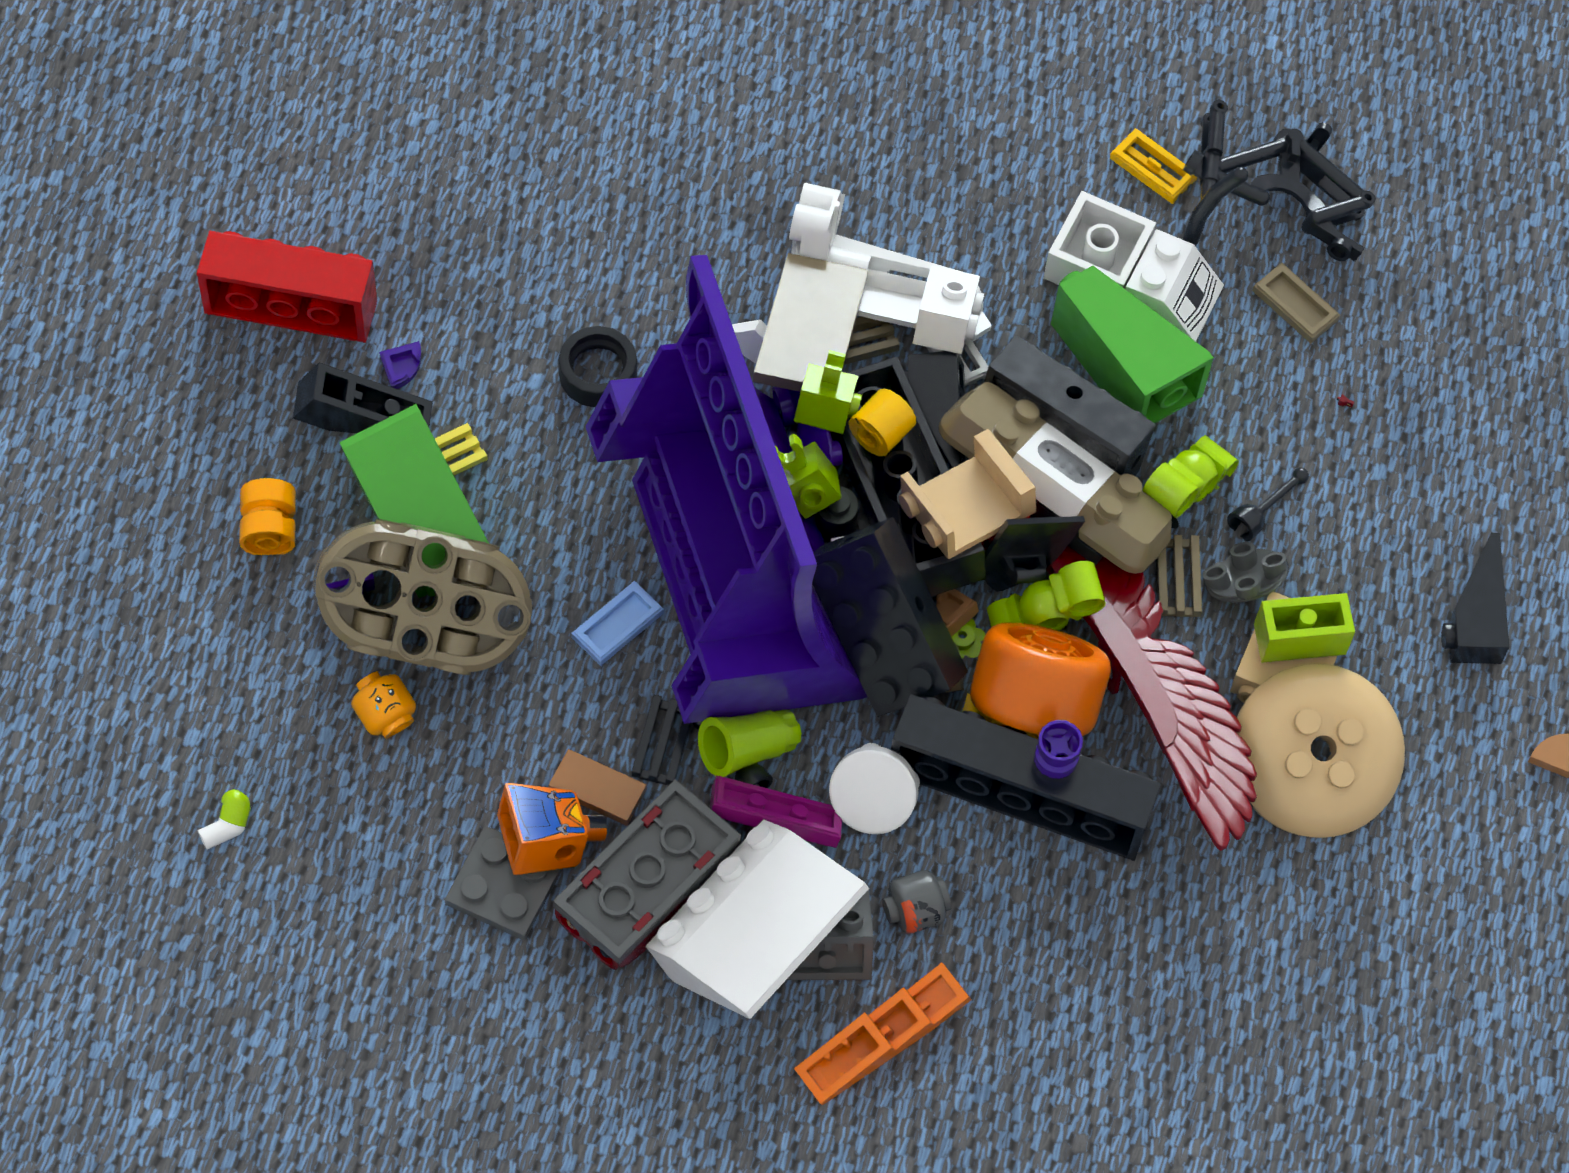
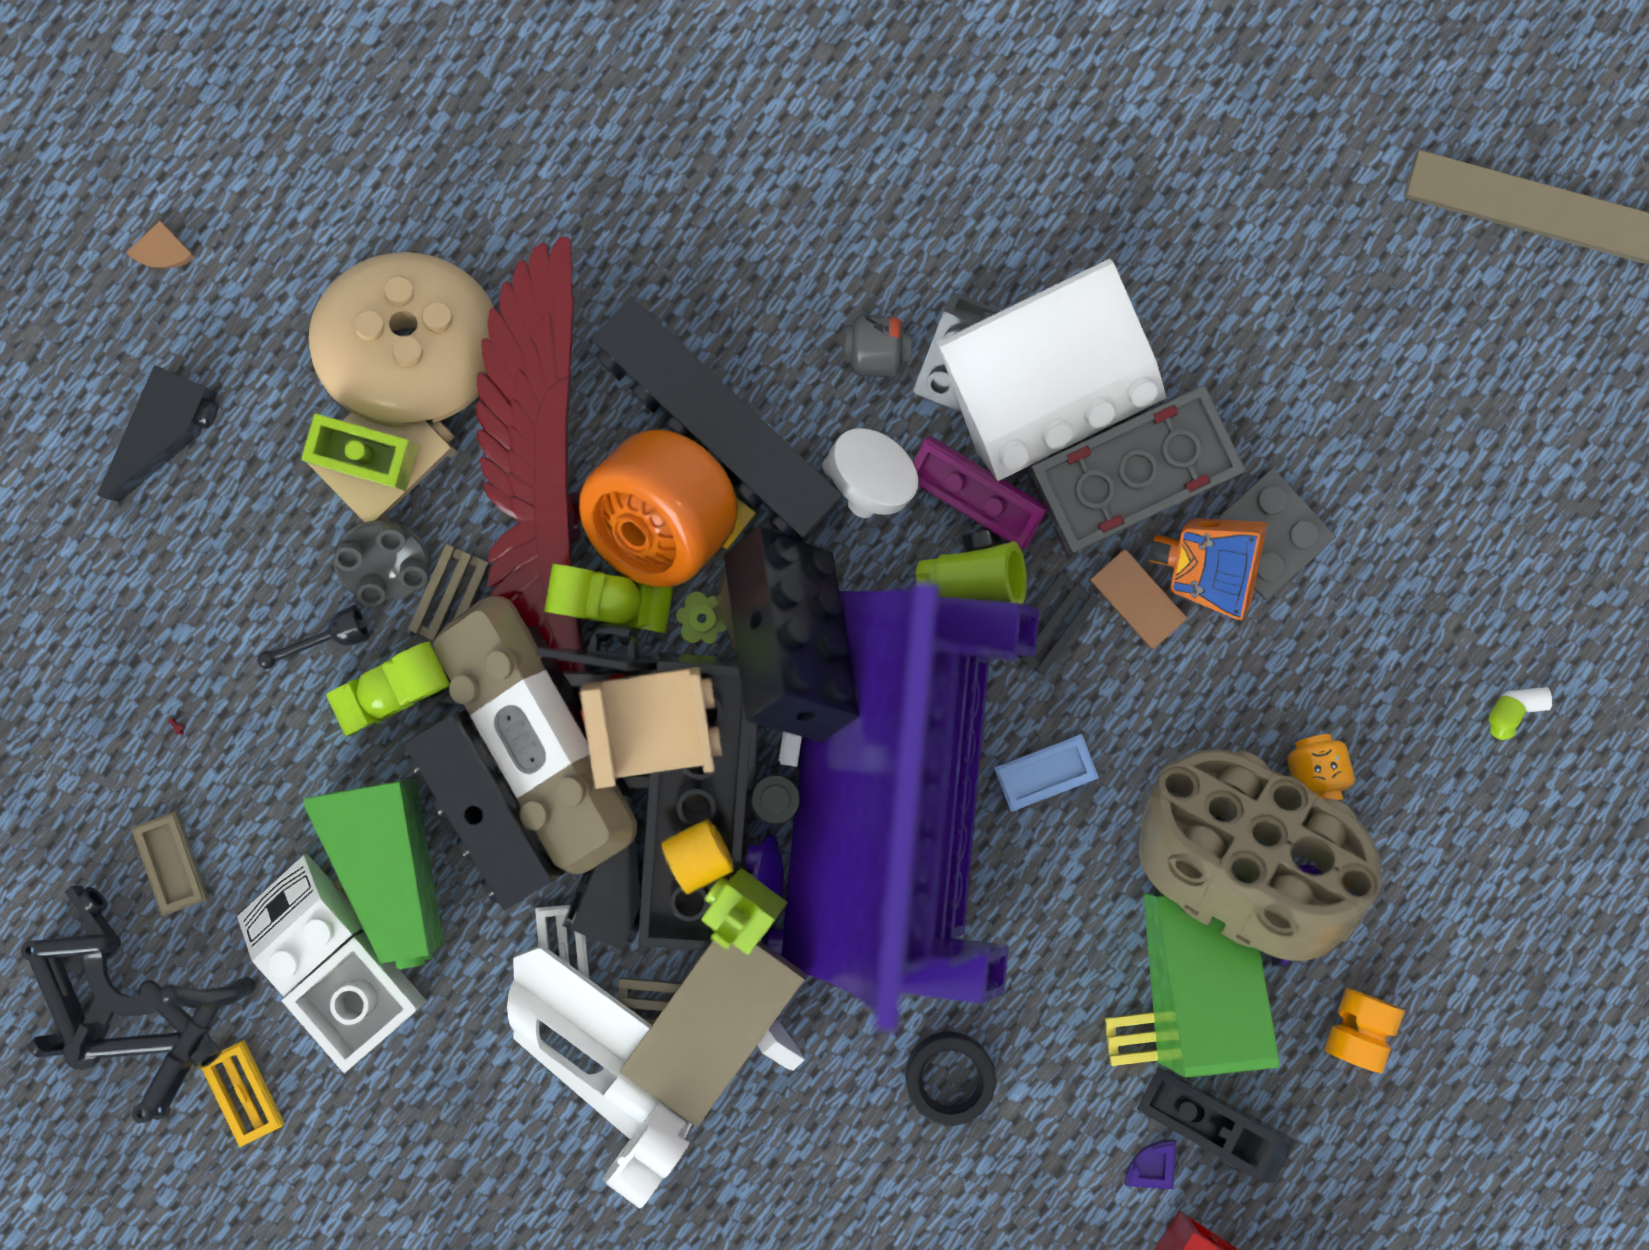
camera: 150 degrees left, 25 degrees up
lime brick [775,434,841,519] -> none
orange slope [794,963,972,1105] -> none
white brick [913,265,984,354] -> none
medium nougat tile [936,589,979,637] -> none
dark purple wheel [1034,720,1083,779] -> none

